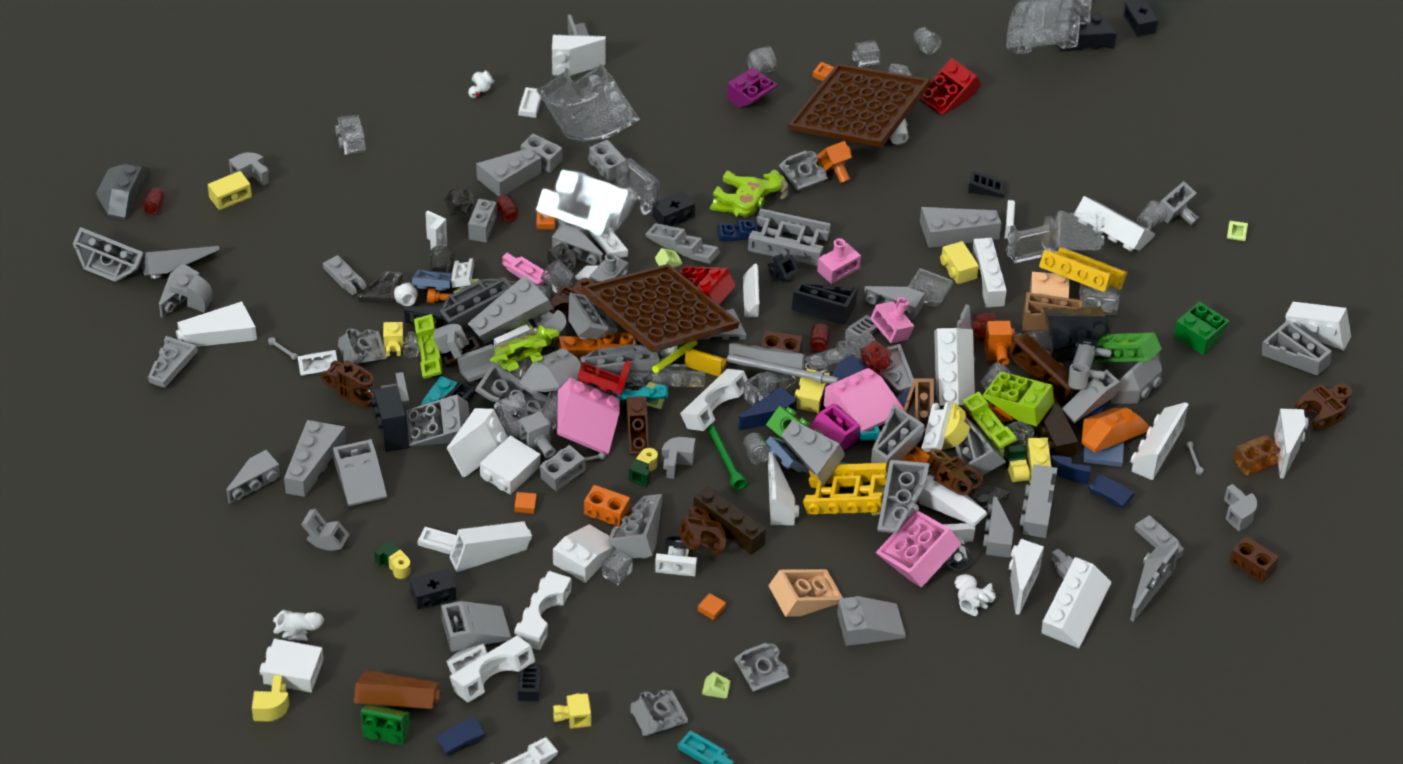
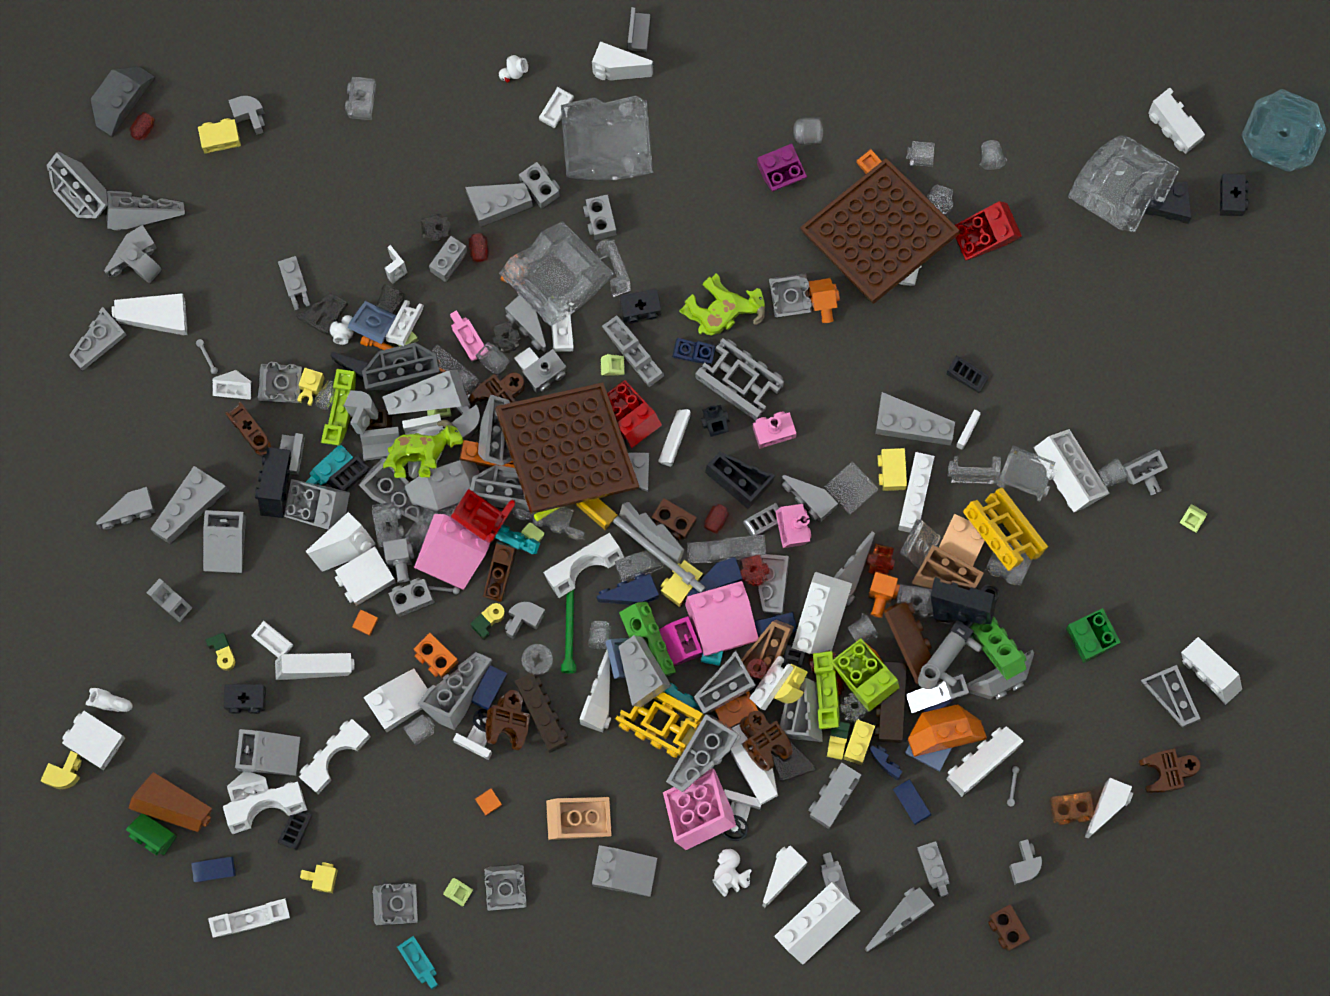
camera: 25 degrees right, 30 degrees up
light grey slope [983,497,1014,558] -> none
none -> dark blue slope [471,665,507,710]
none -> clear gear [522,644,553,675]
none -> clear red brick [747,658,767,678]
none -> clear tile [900,519,941,569]

